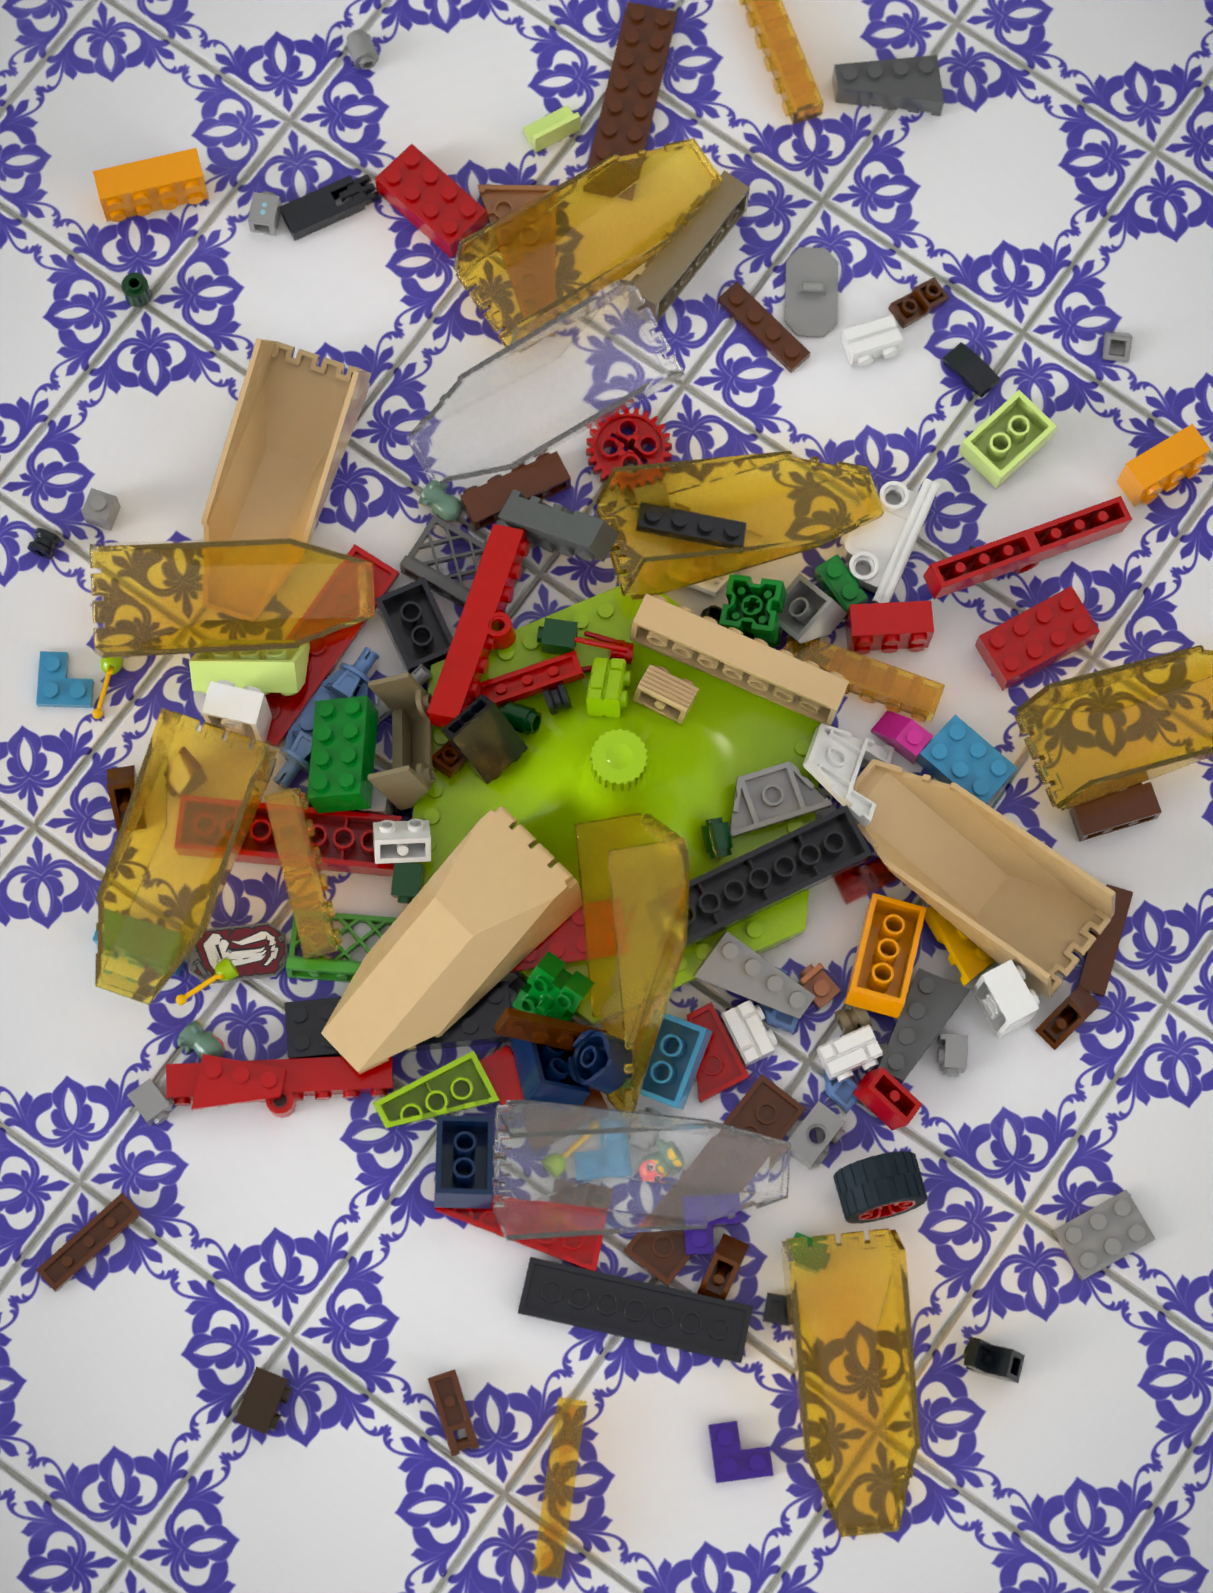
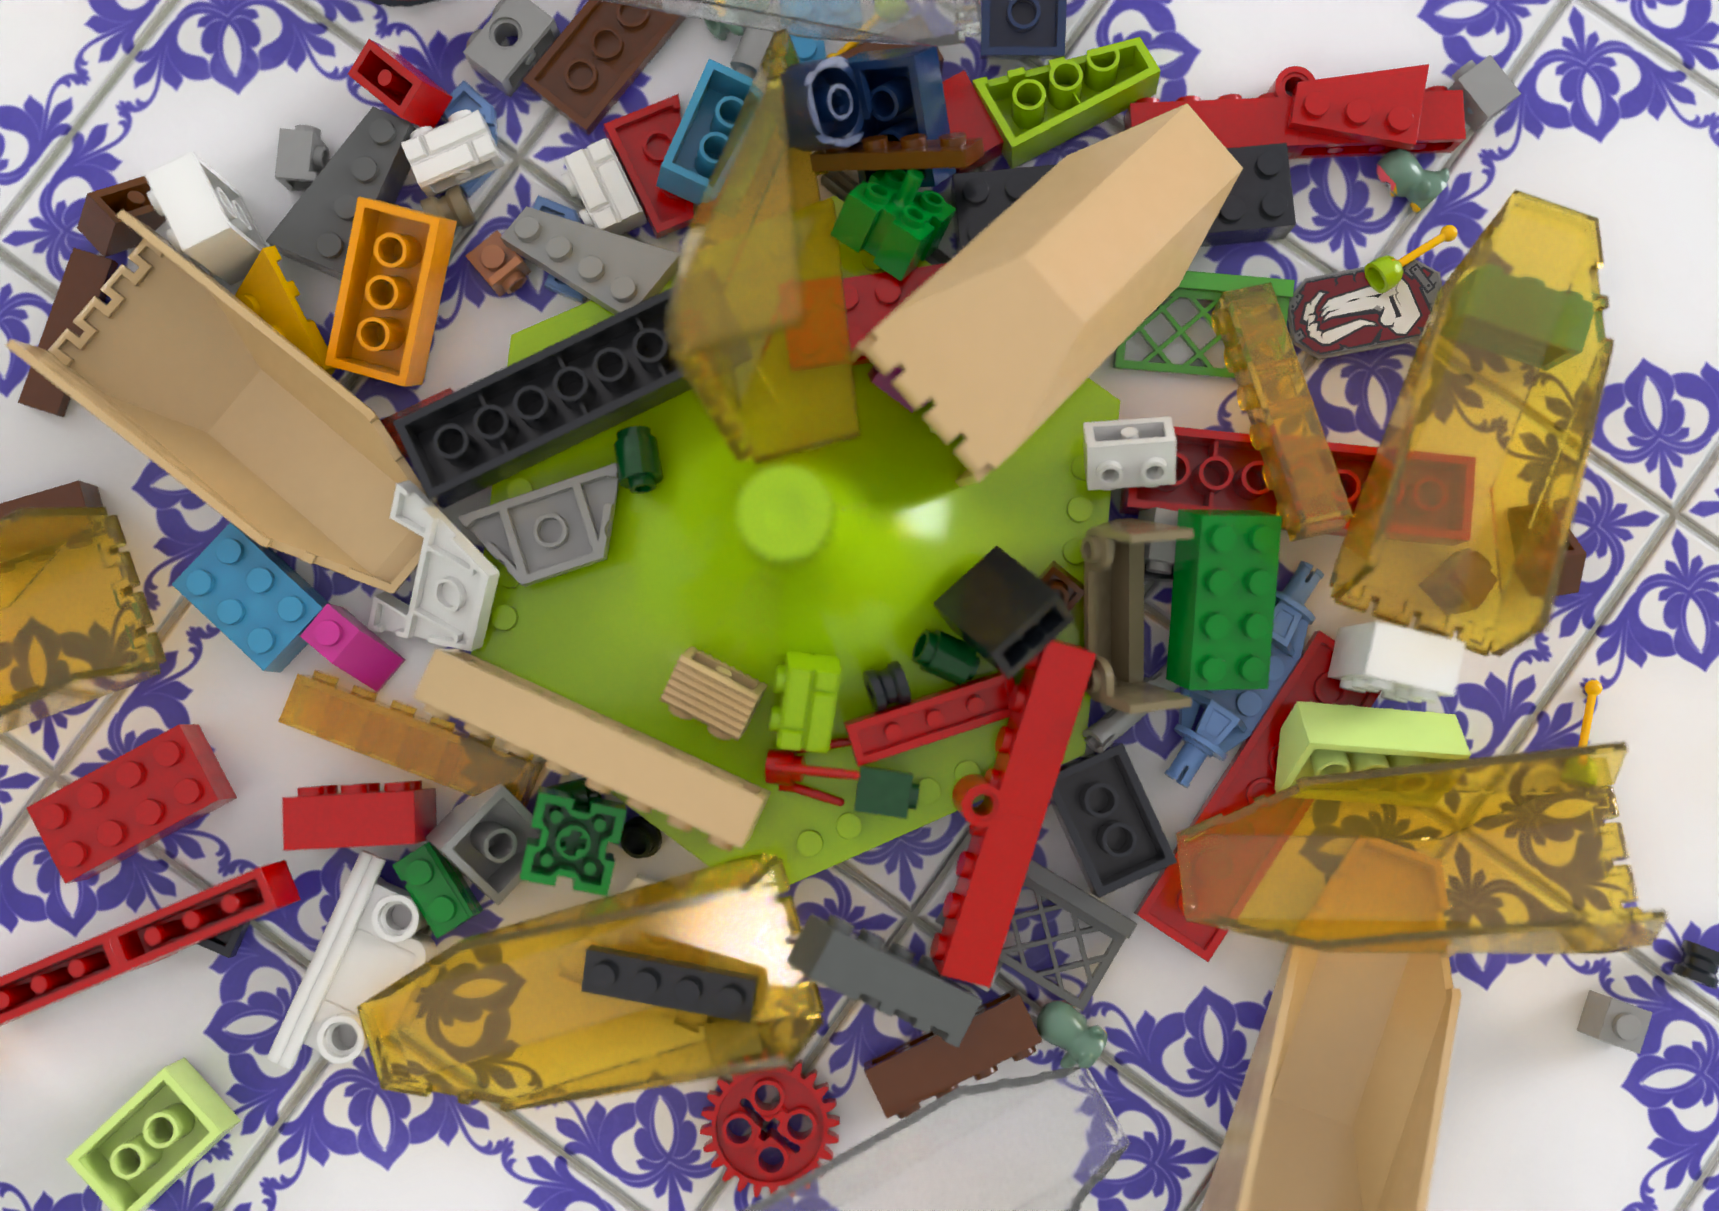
camera: 175 degrees left, 10 degrees up
dark azure plate [36,651,94,708] -> none
dark green brick [391,863,425,904] -> none

